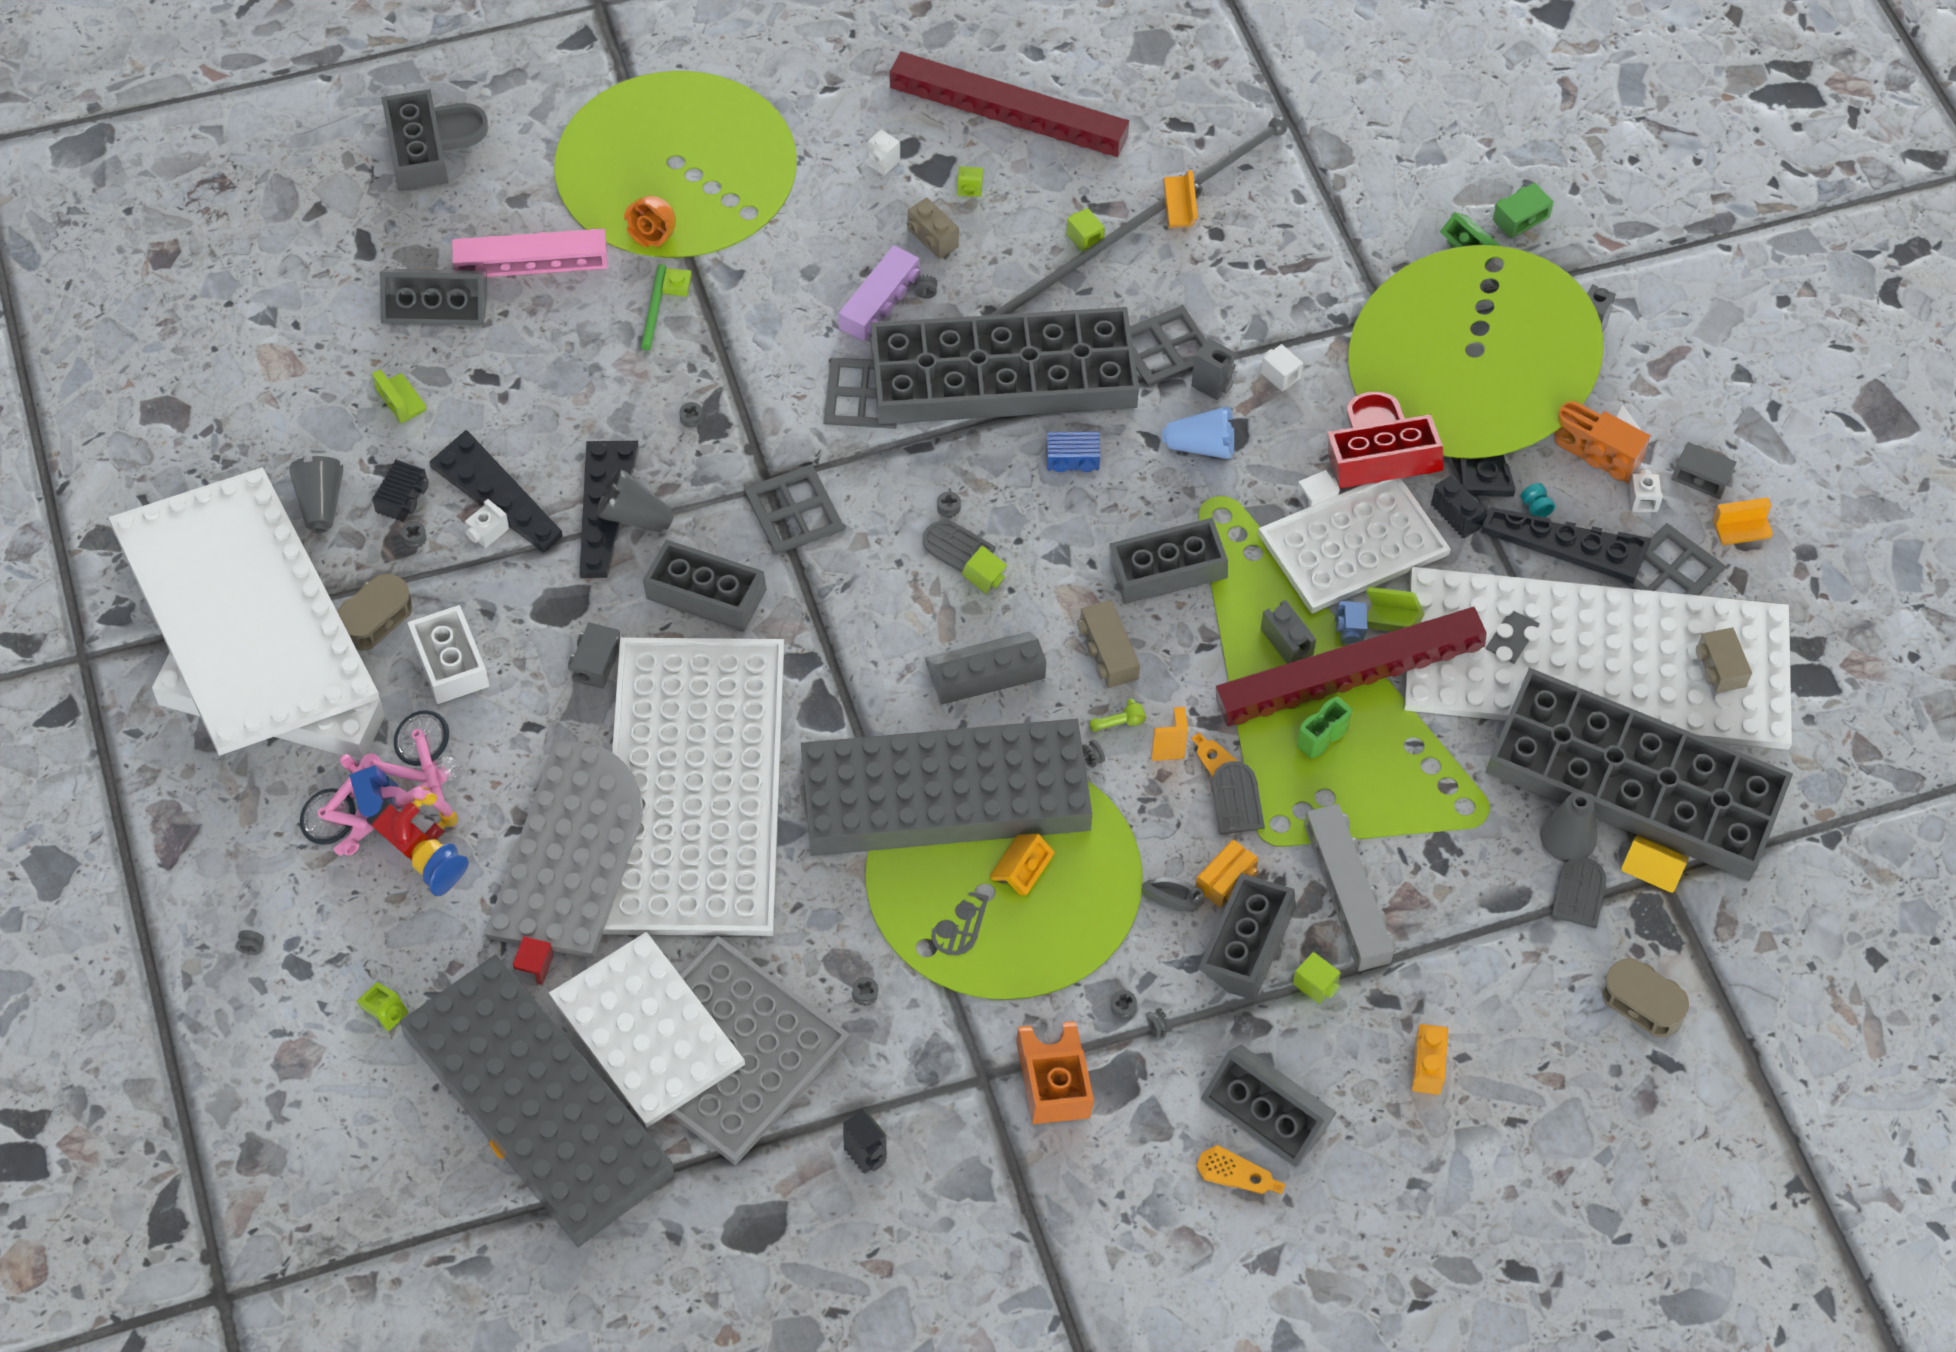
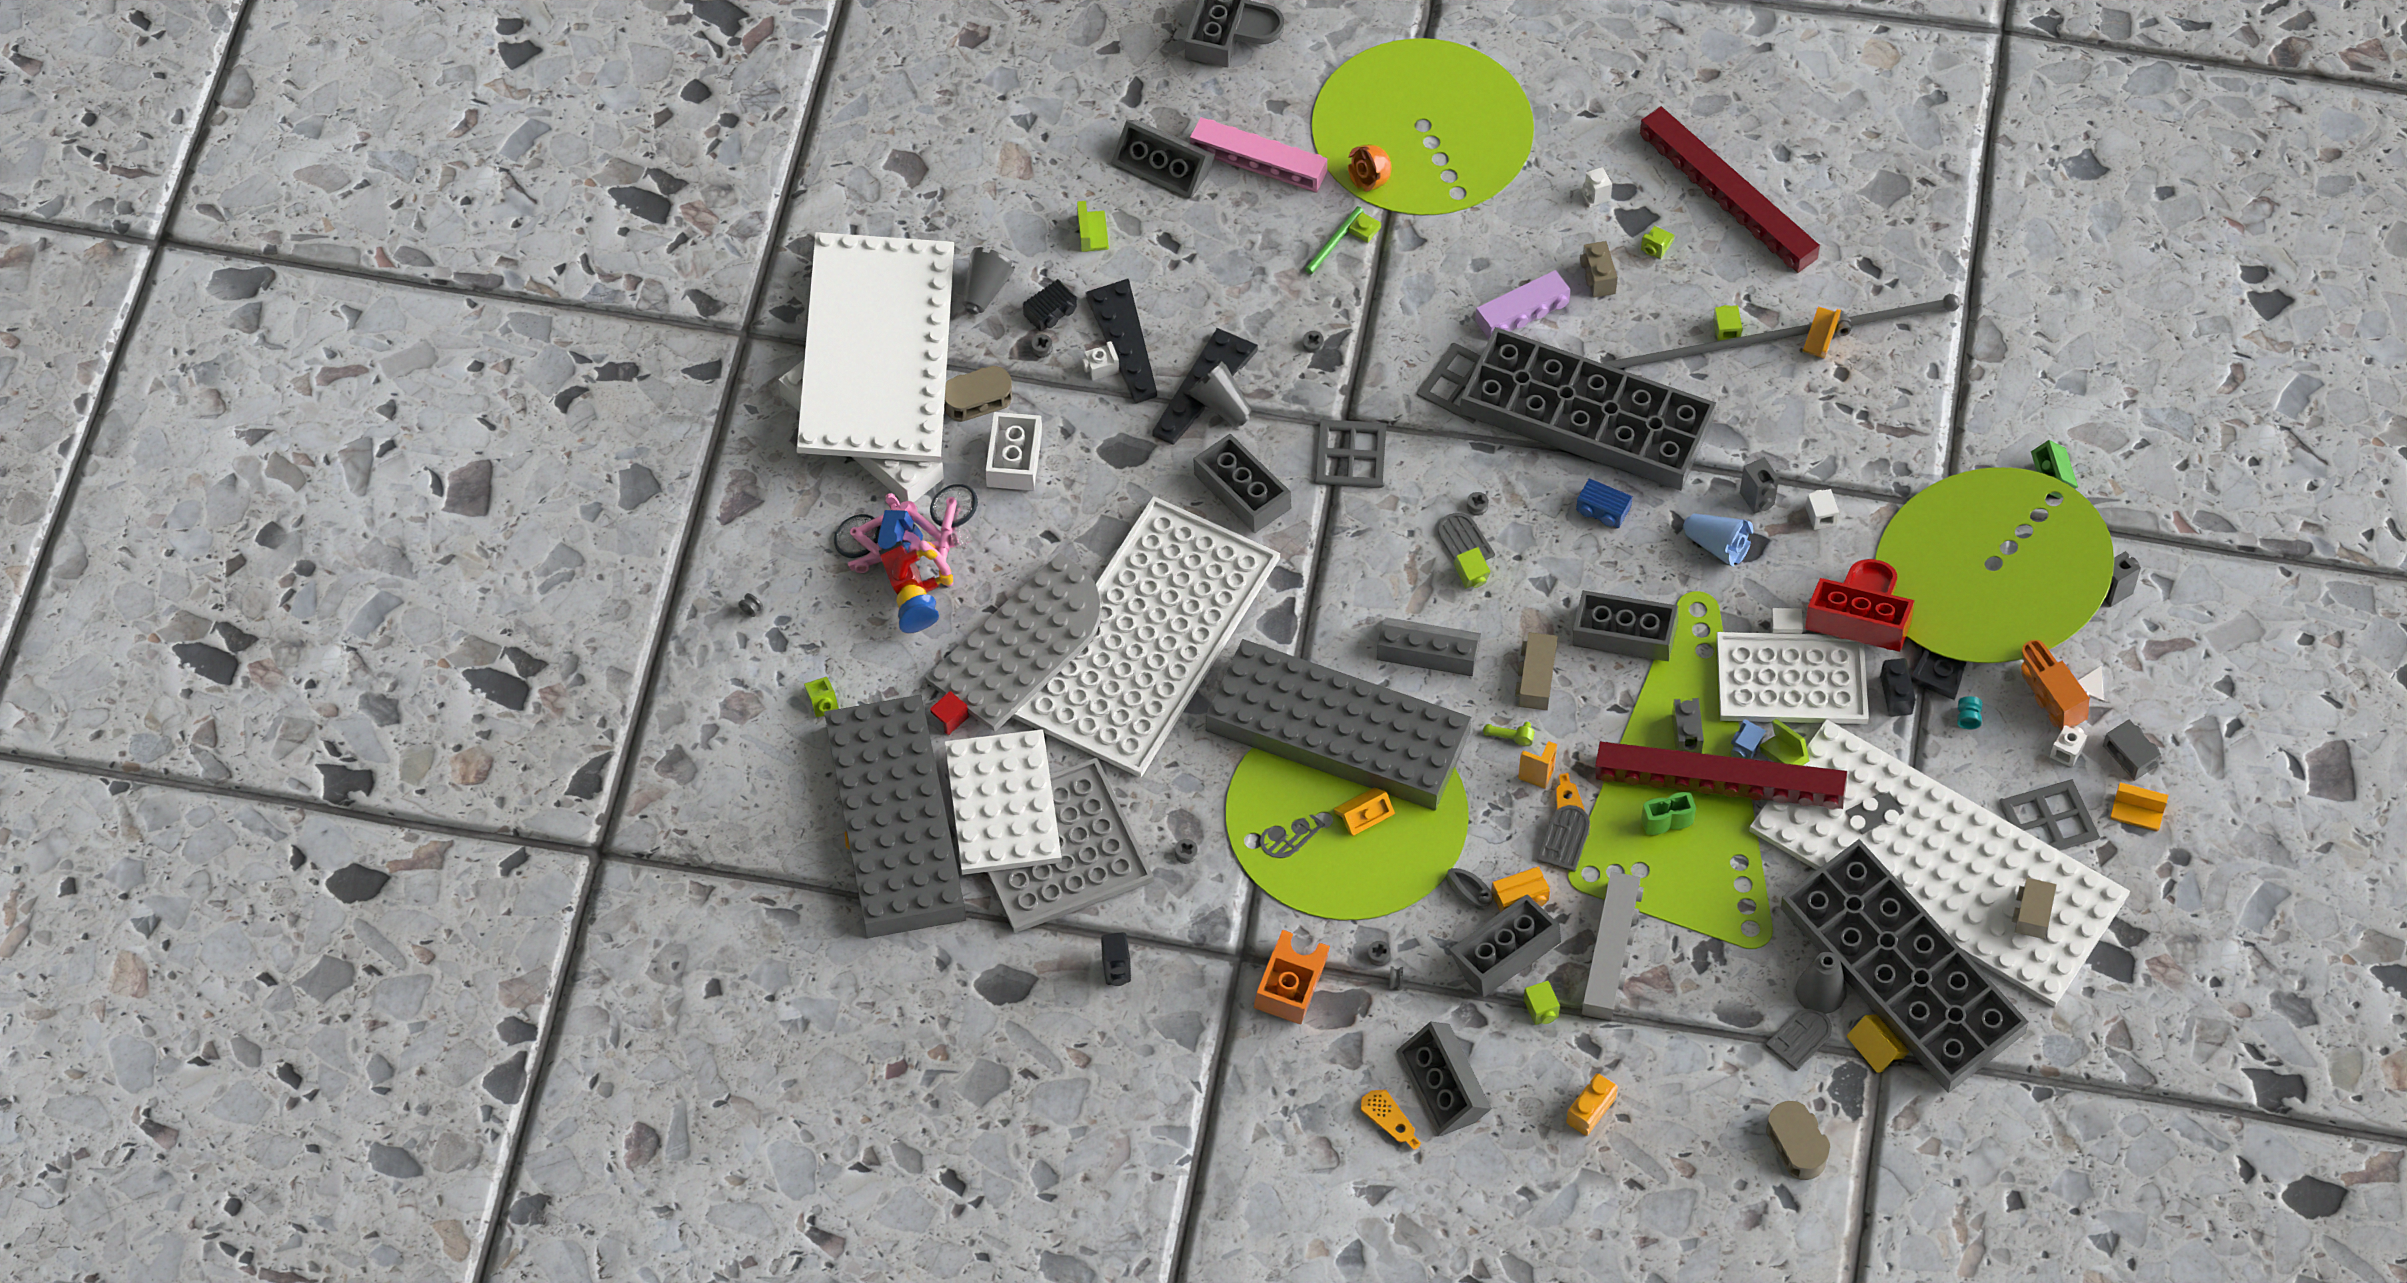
camera: 30 degrees right, 0 degrees up
dark grey brick [568,622,621,689] -> none
dark grey bush [914,274,937,299] -> none
dark grey bush [1082,740,1105,768] -> none
dark grey window [1130,305,1208,387] -> none
black wing [1481,507,1652,584] -> none
bright green brick [1492,182,1554,239] -> none

